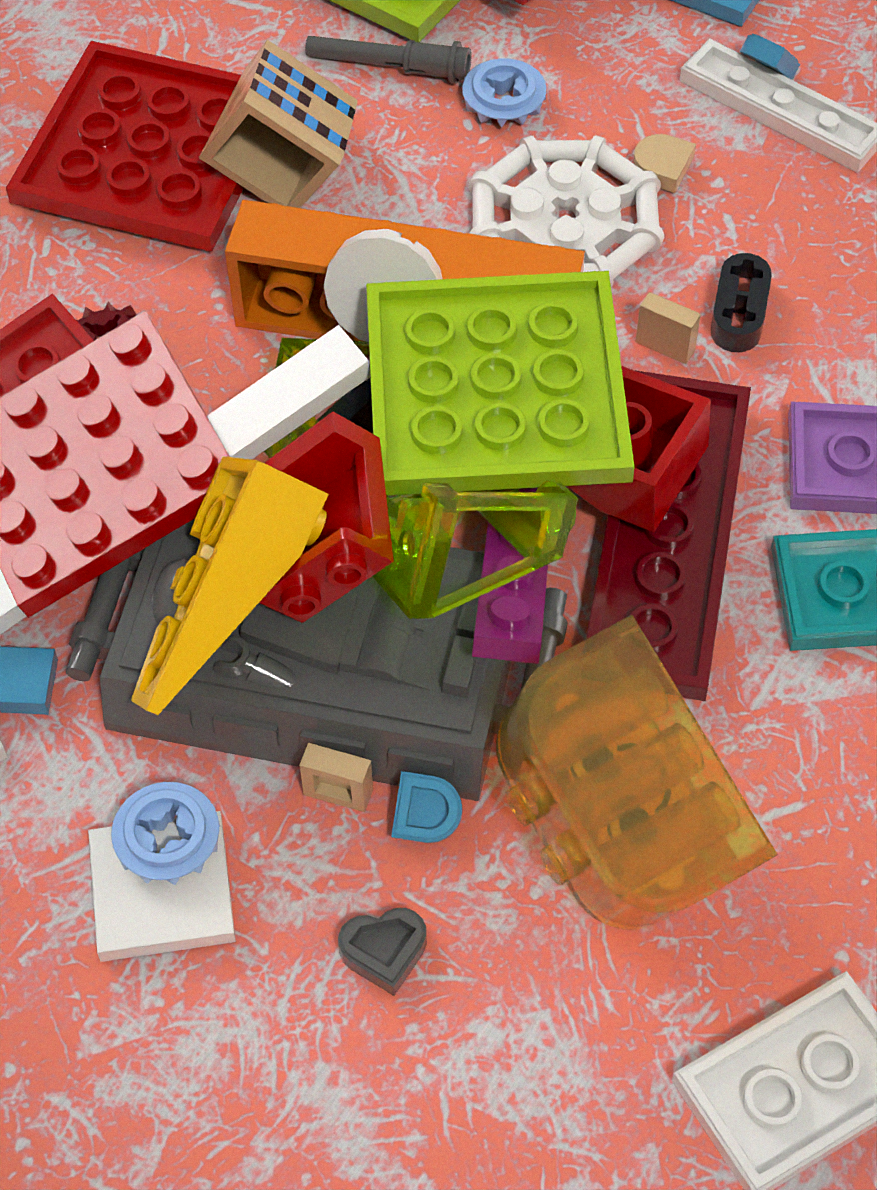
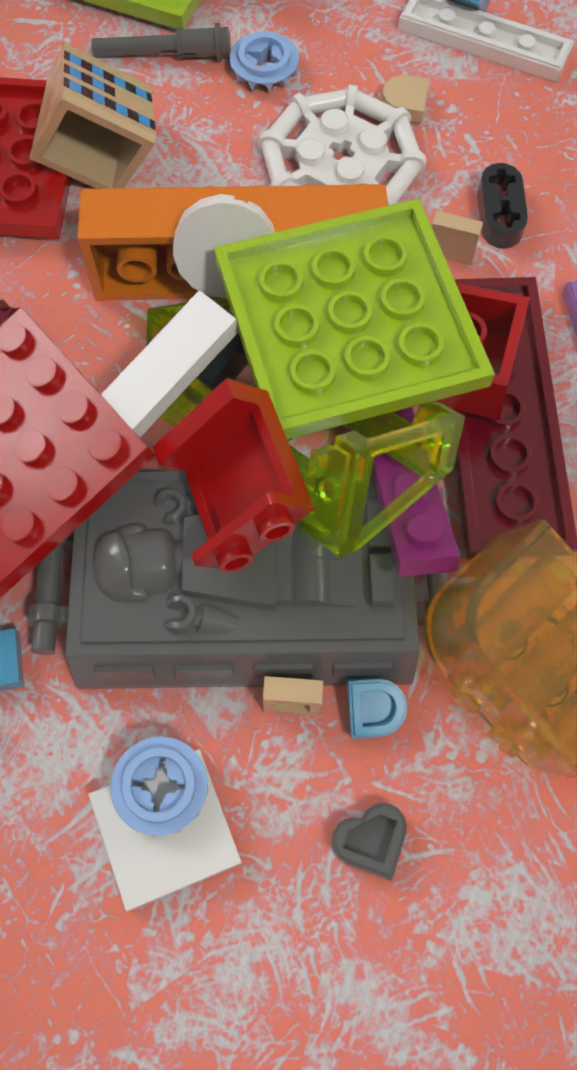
camera: 15 degrees left, 10 degrees up
yellow wedge [131,456,328,715] -> none

